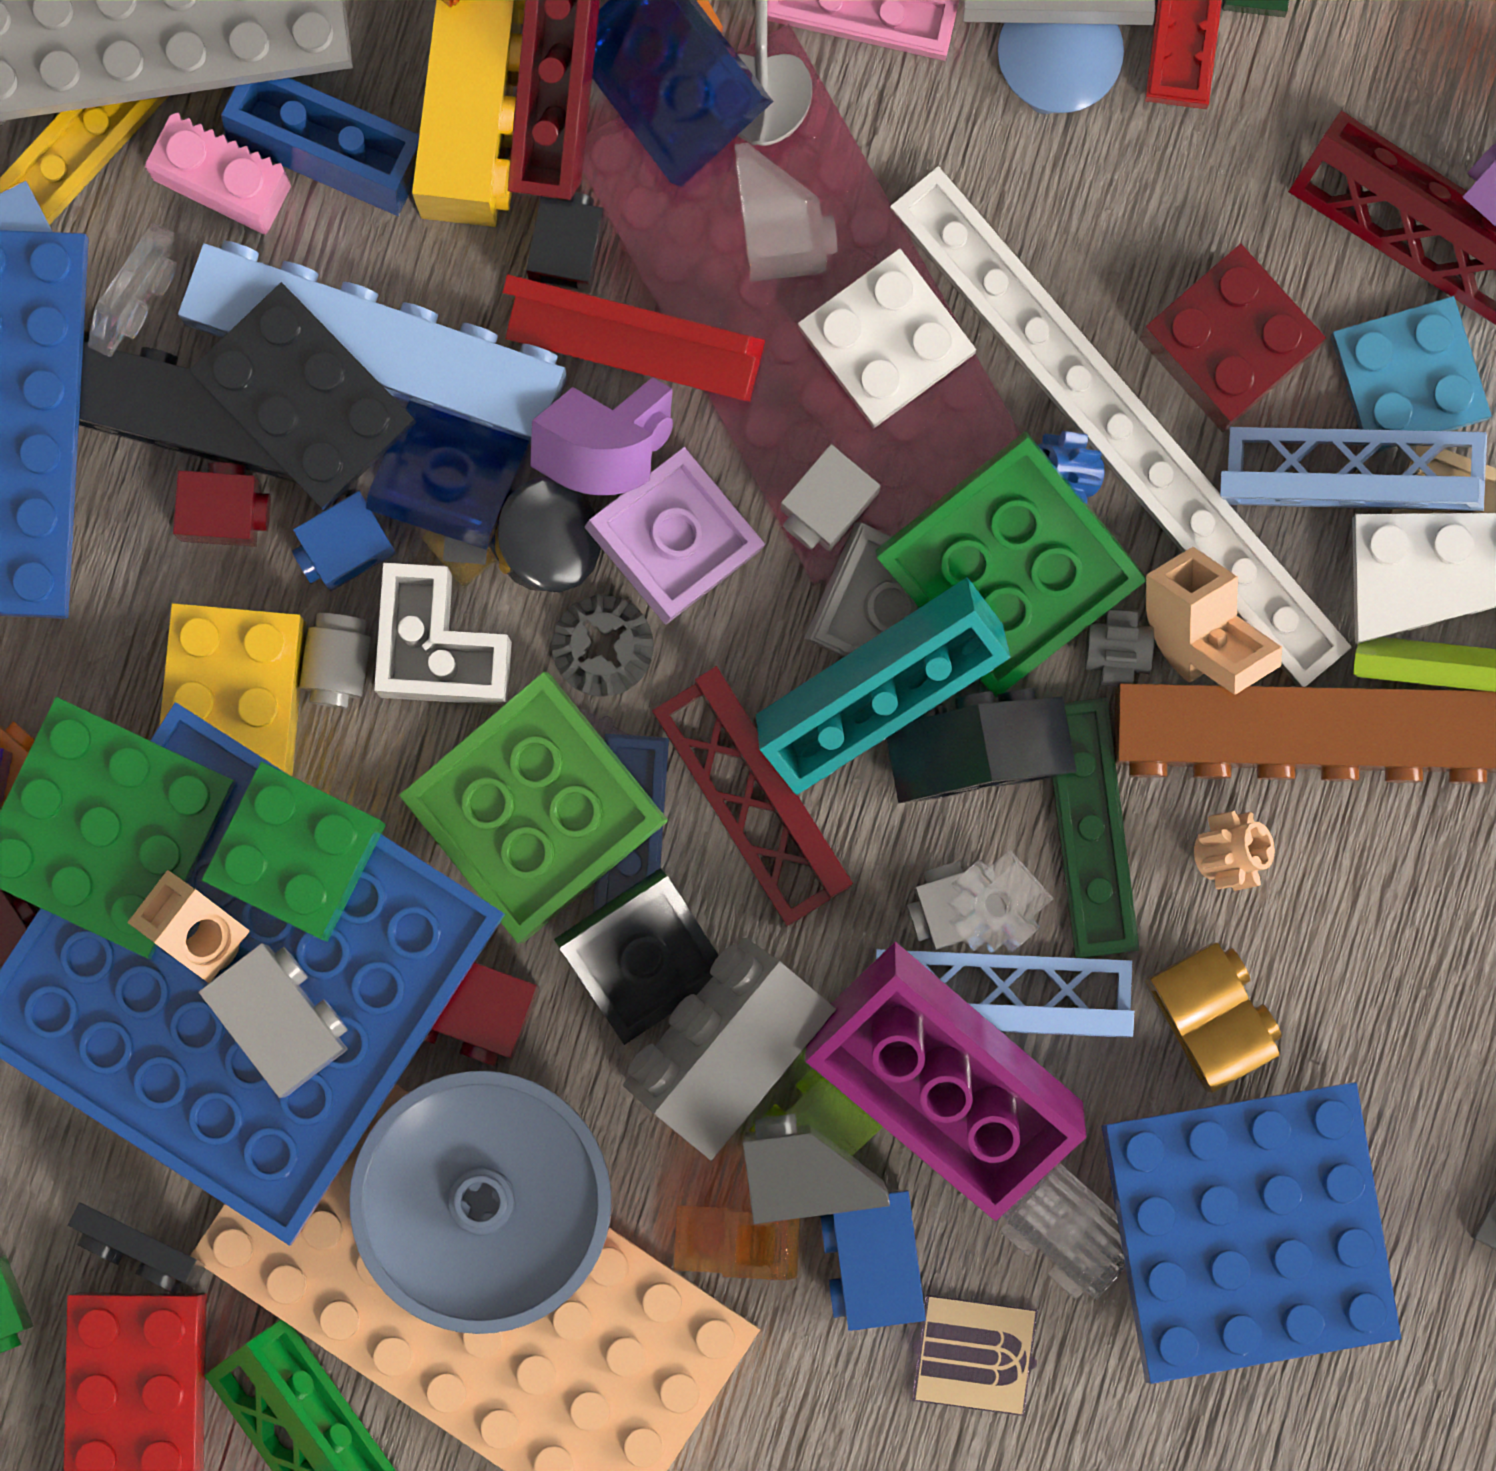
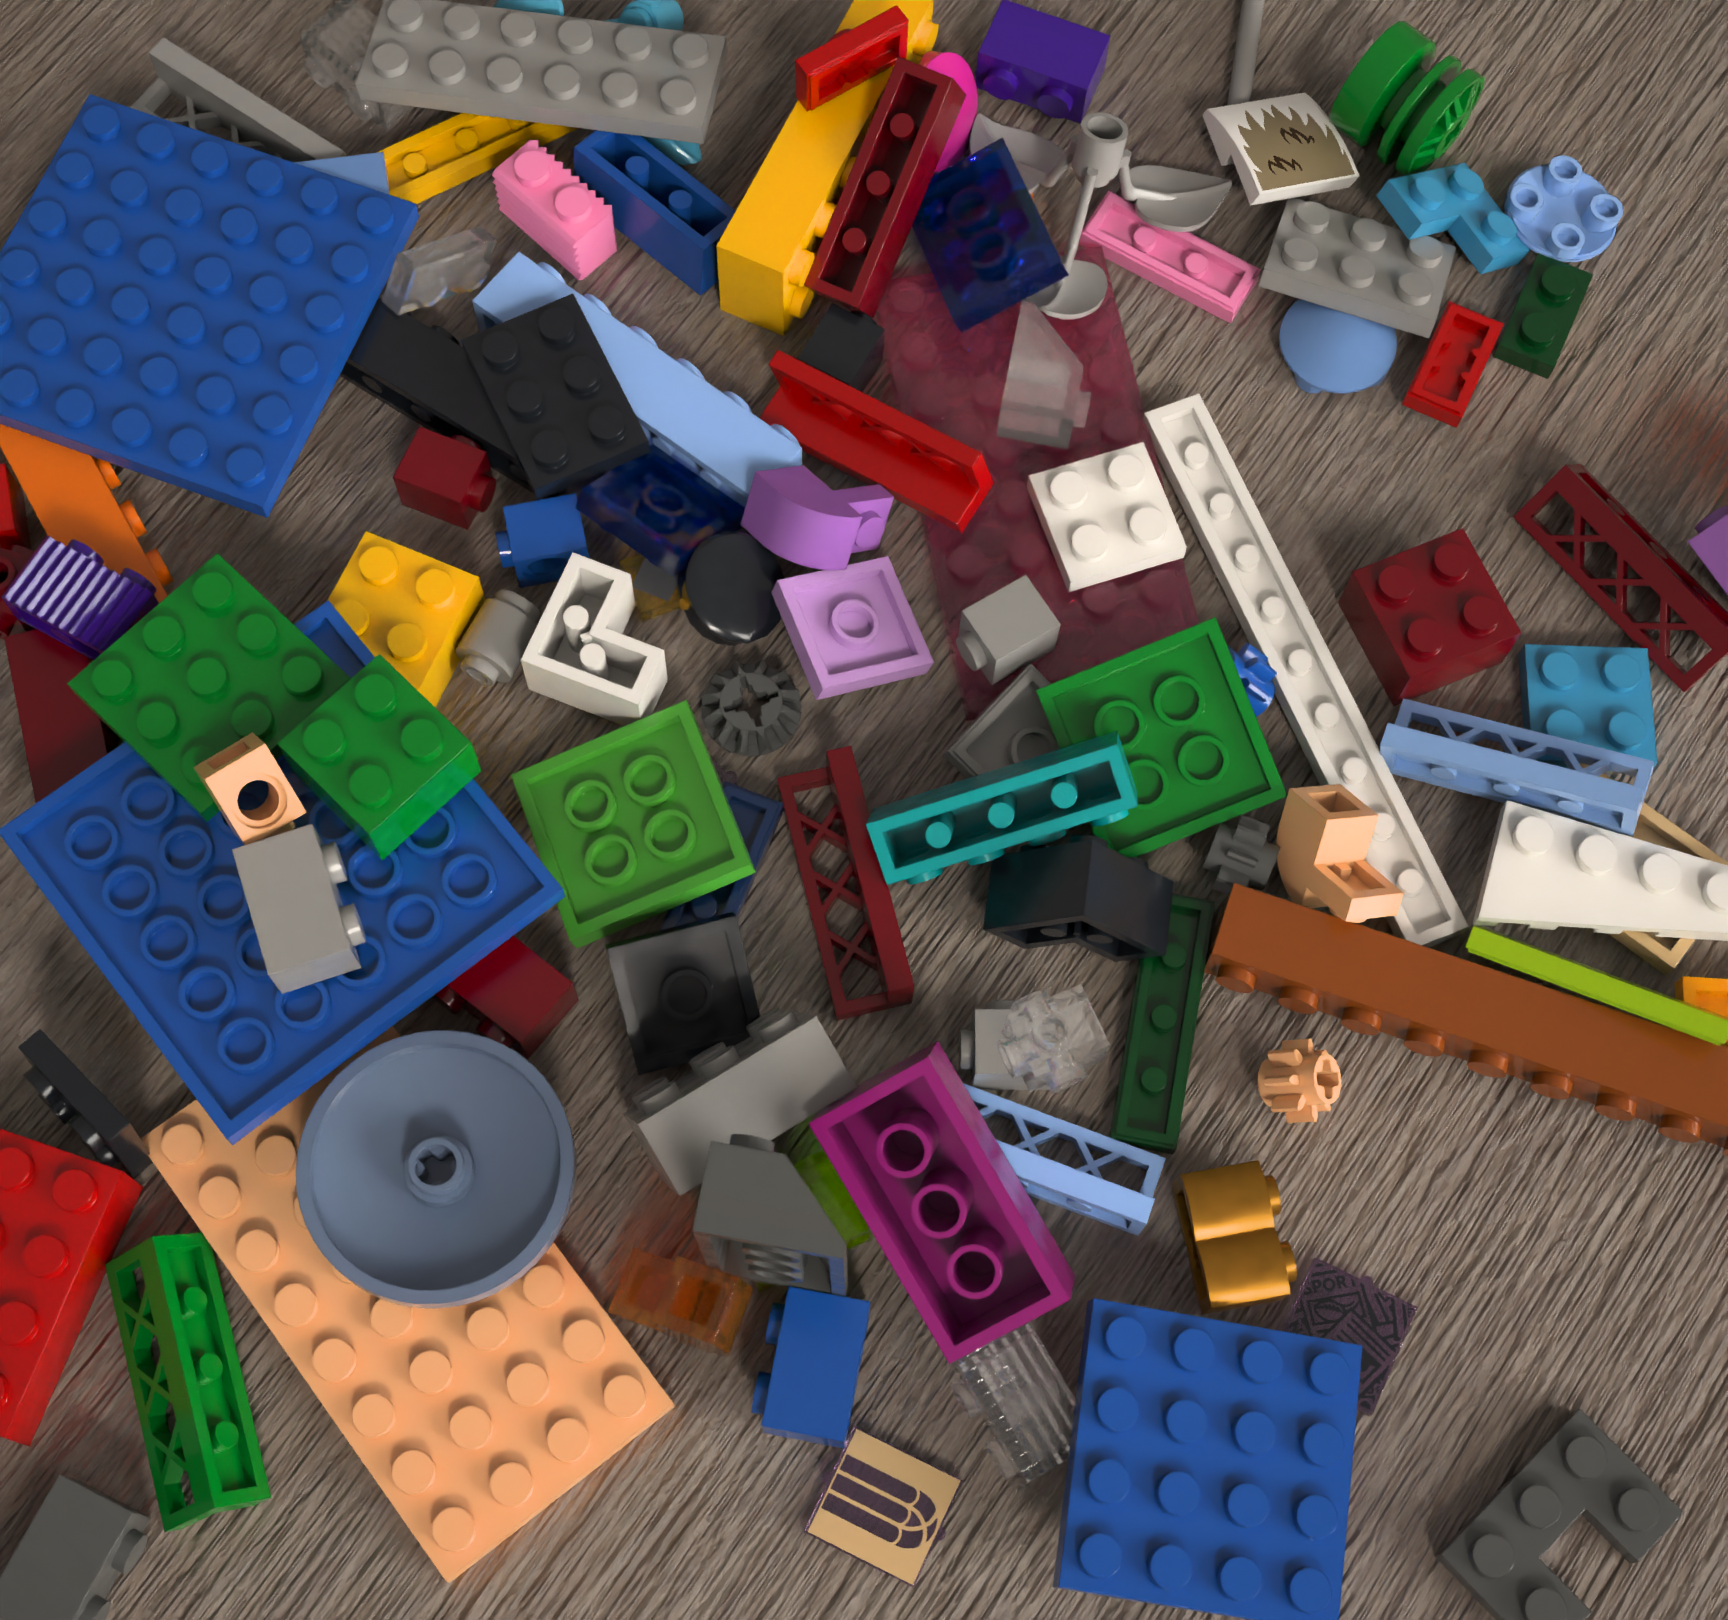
camera: 15 degrees right, 15 degrees down
none -> clear purple piece [1282,1257,1418,1417]

